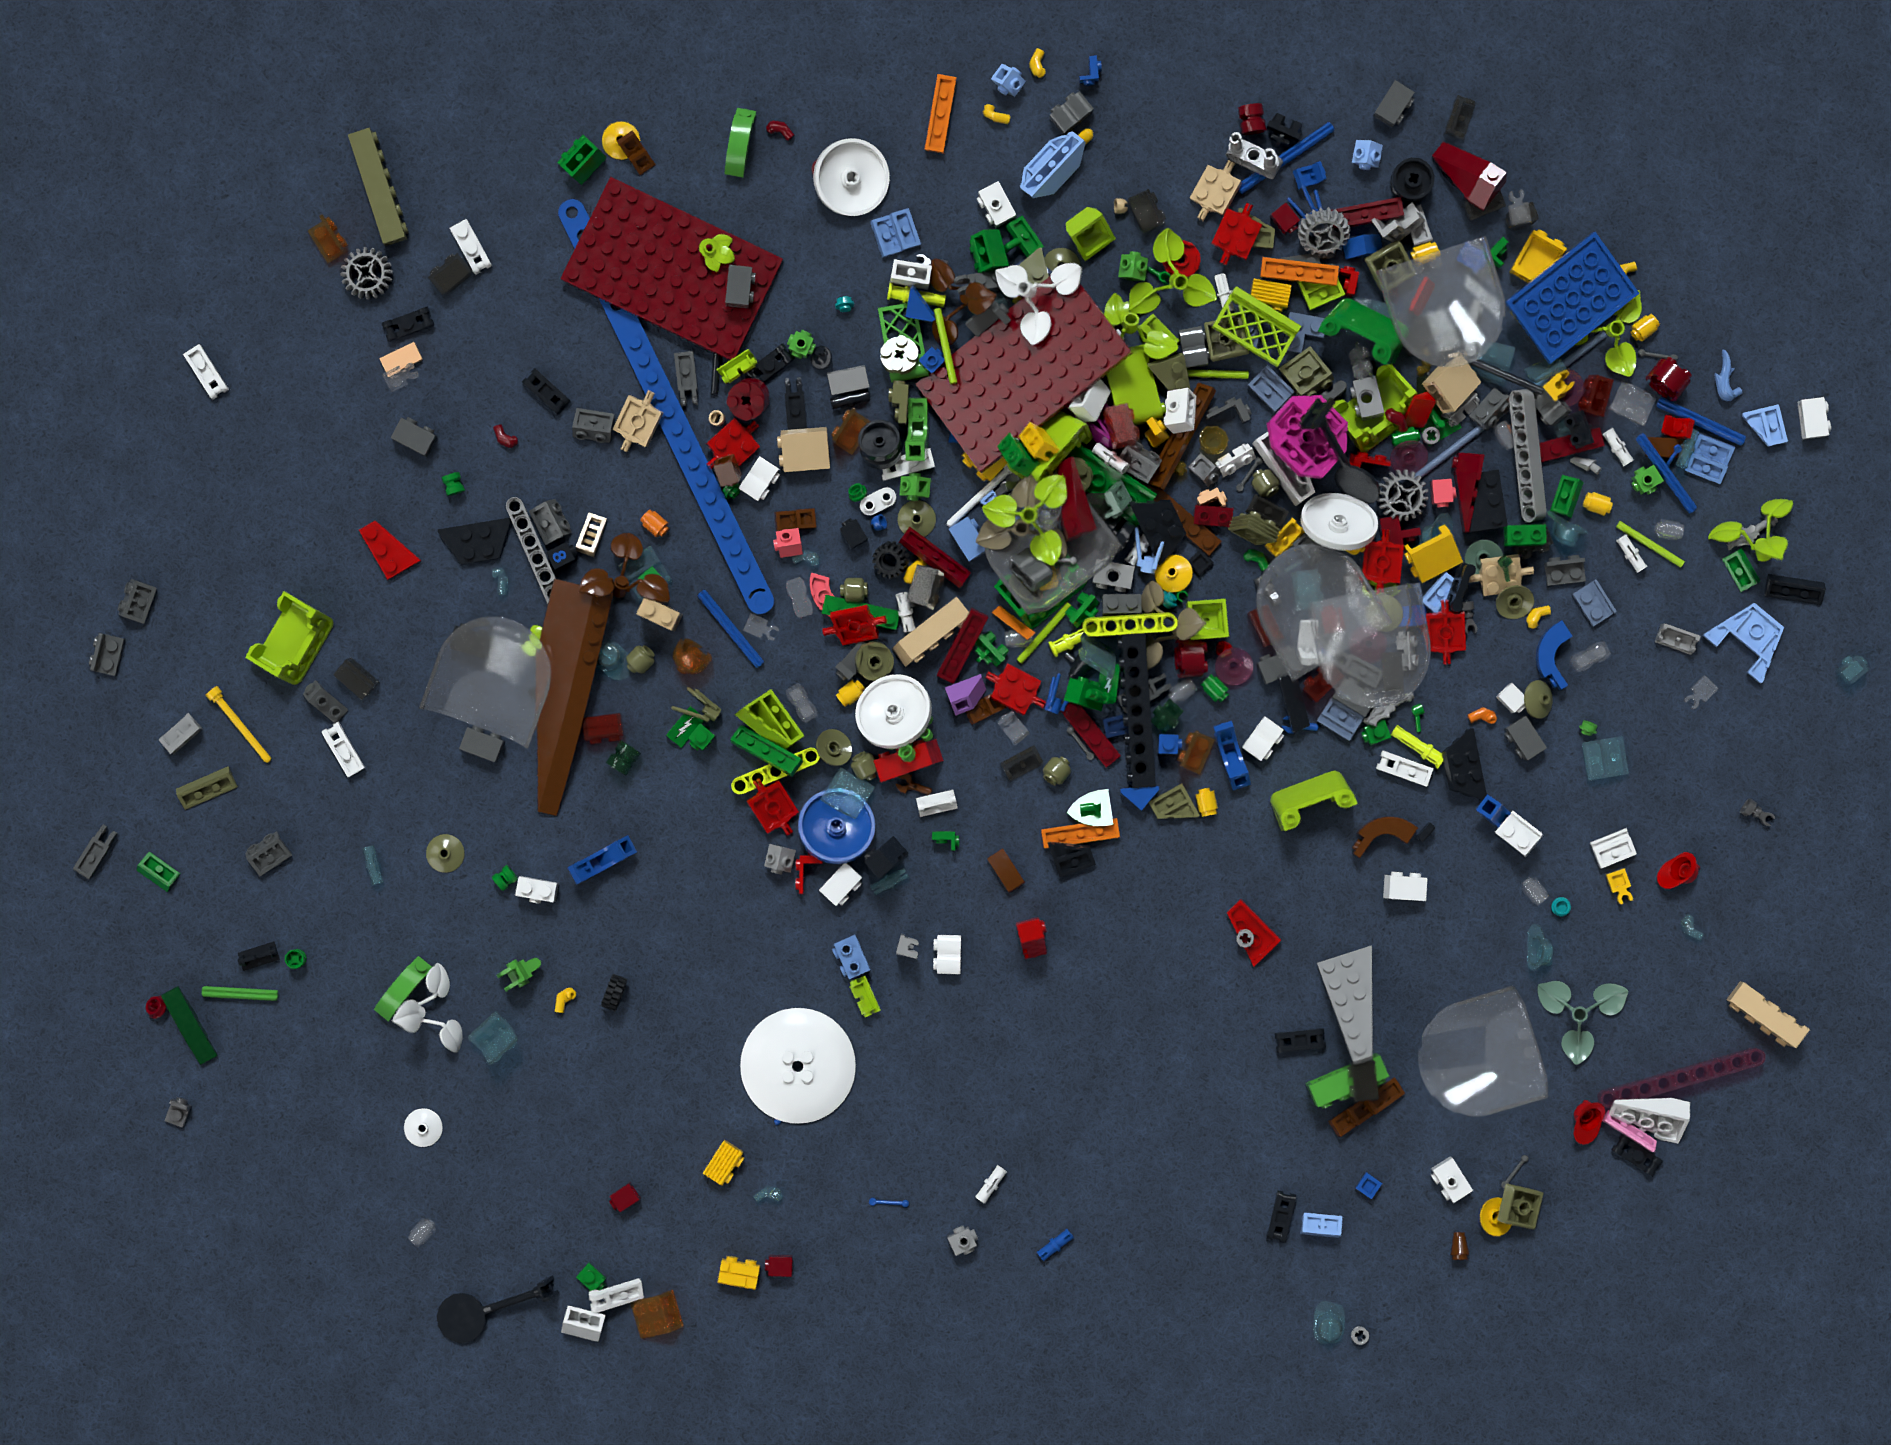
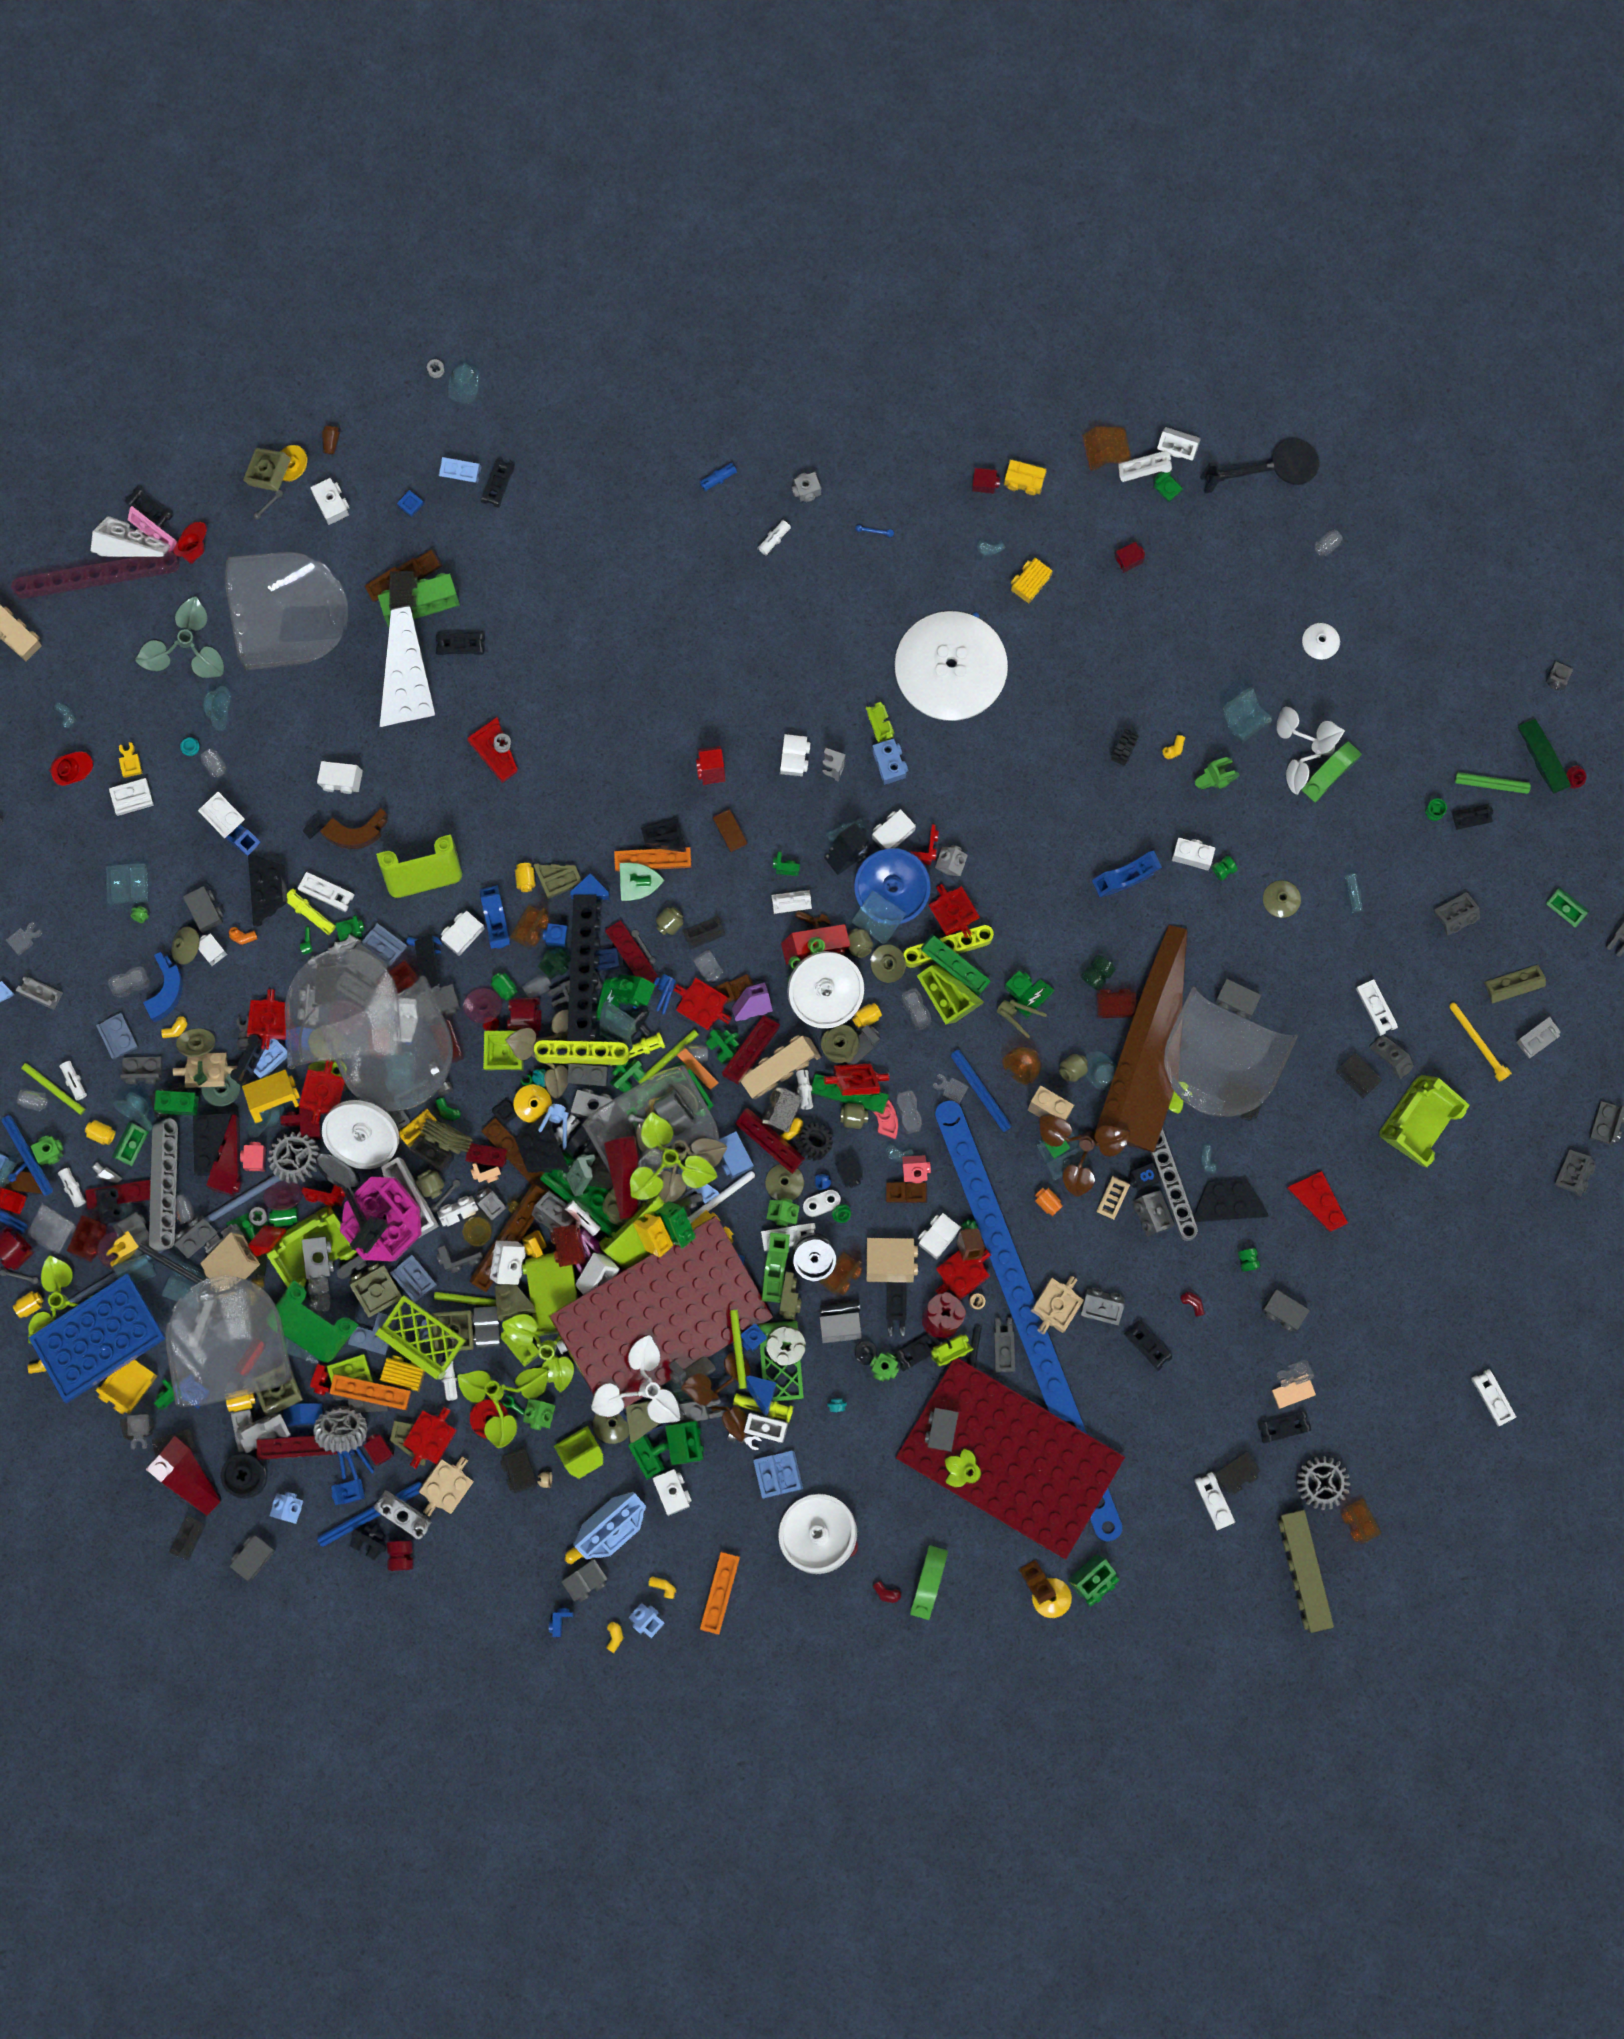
camera: 175 degrees left, 10 degrees down
dark red arm [1385,408,1408,432] -> none

